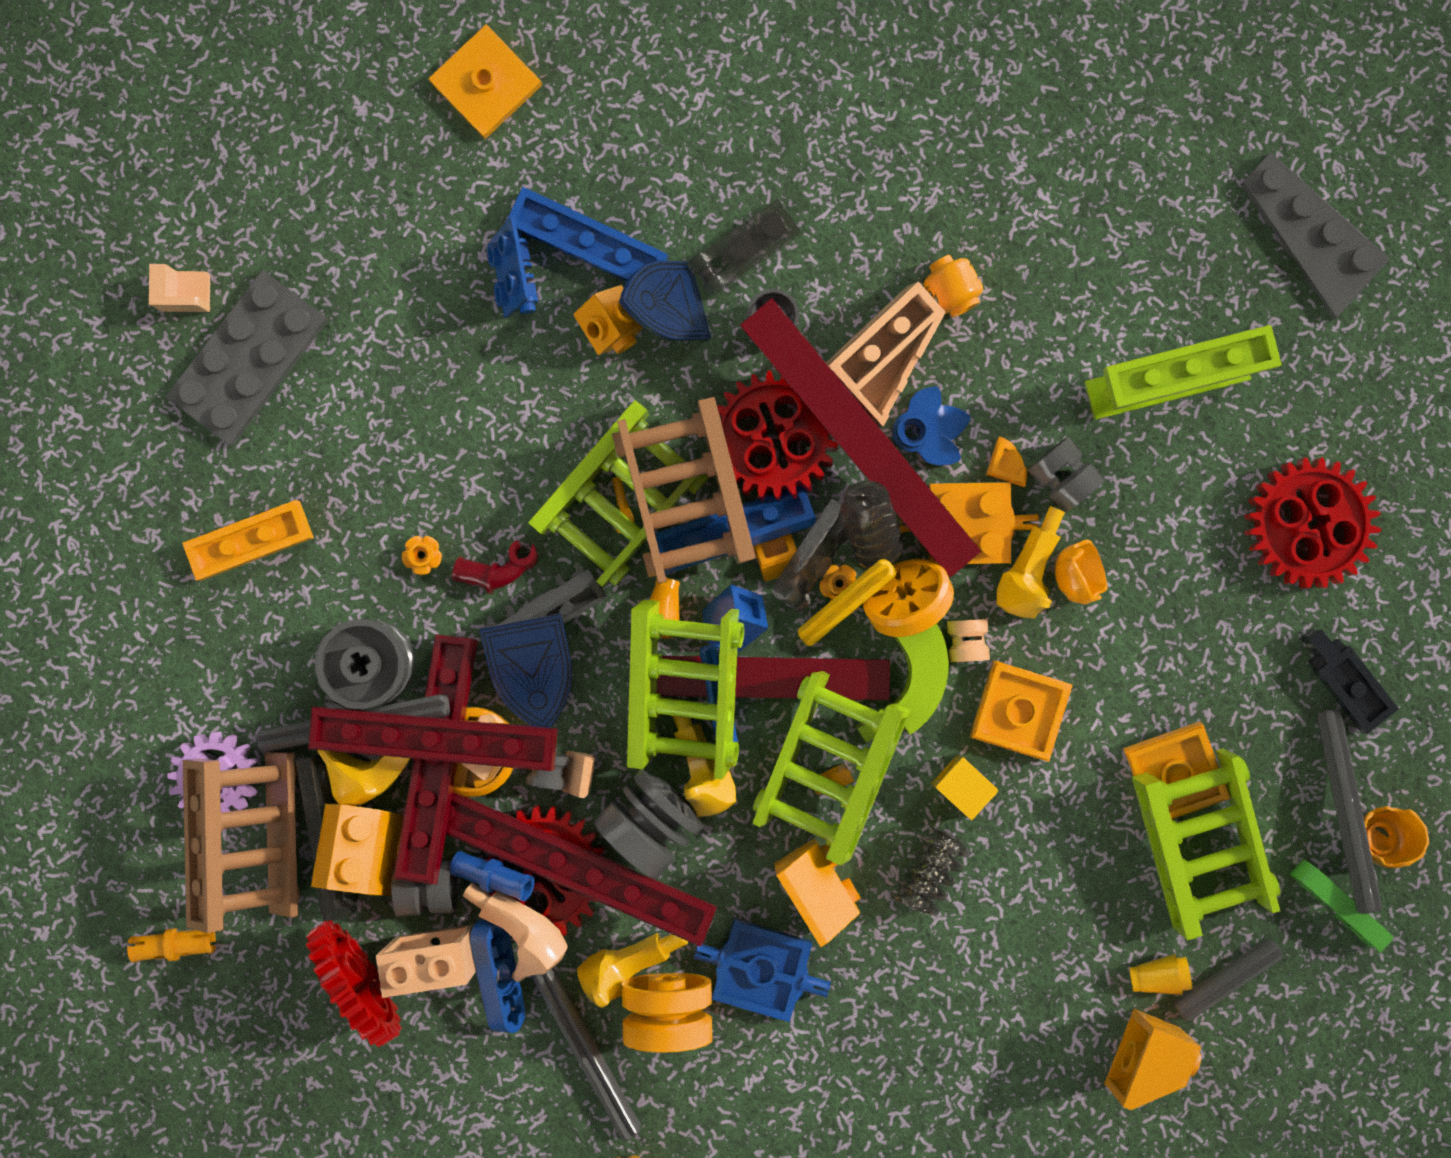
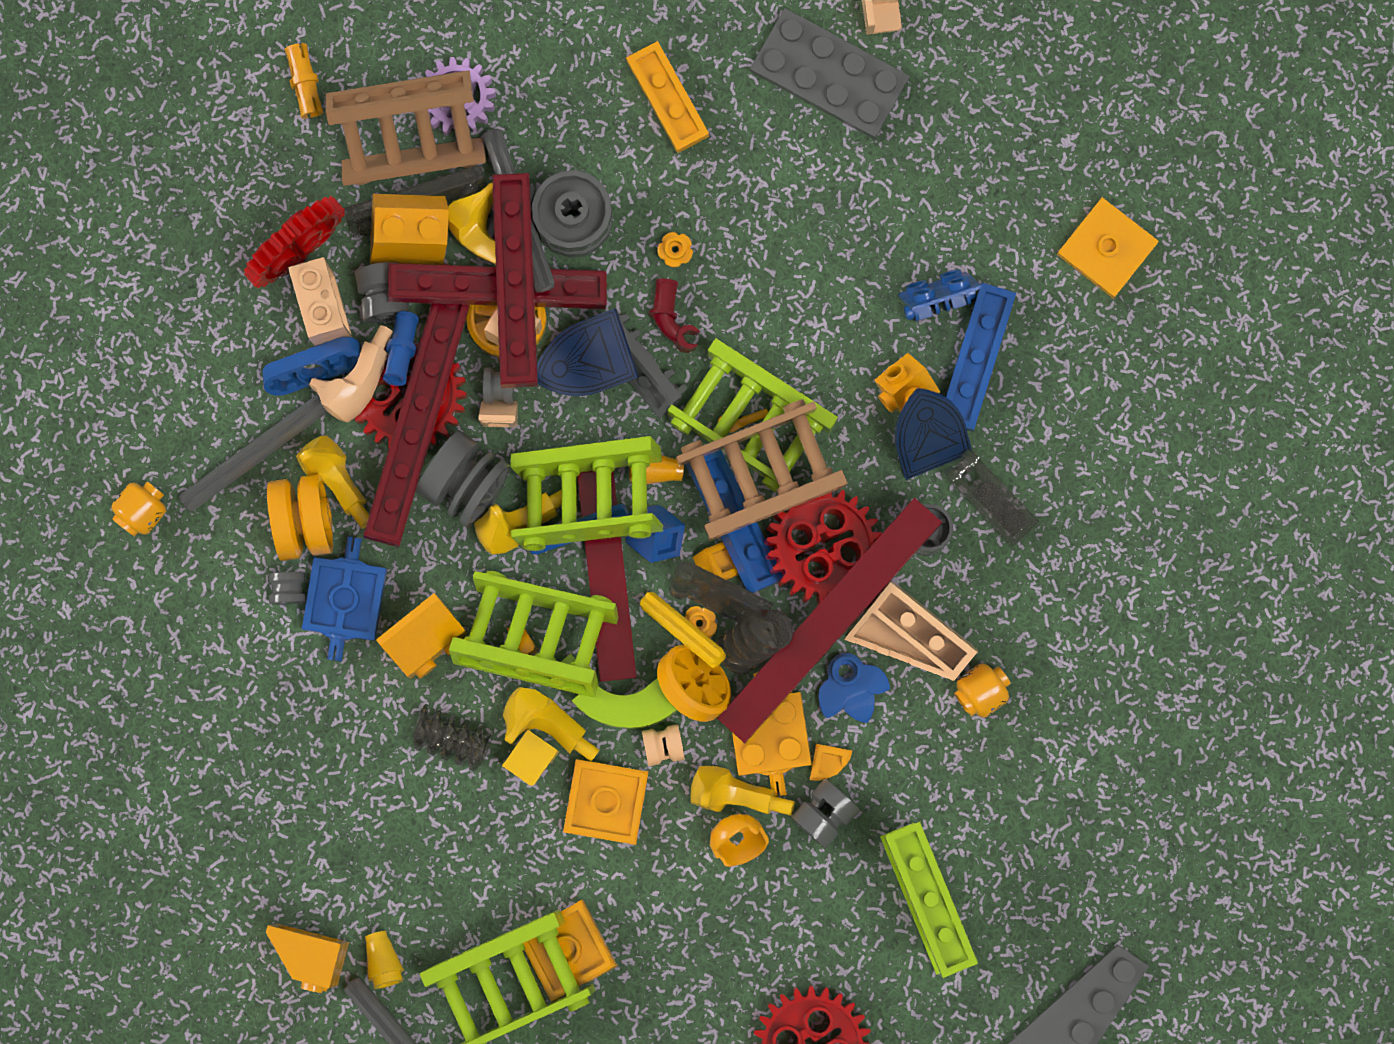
camera: 80 degrees right, 5 degrees down
none -> dark grey wheel [268,572,306,605]
none -> yellow animal [503,687,600,762]

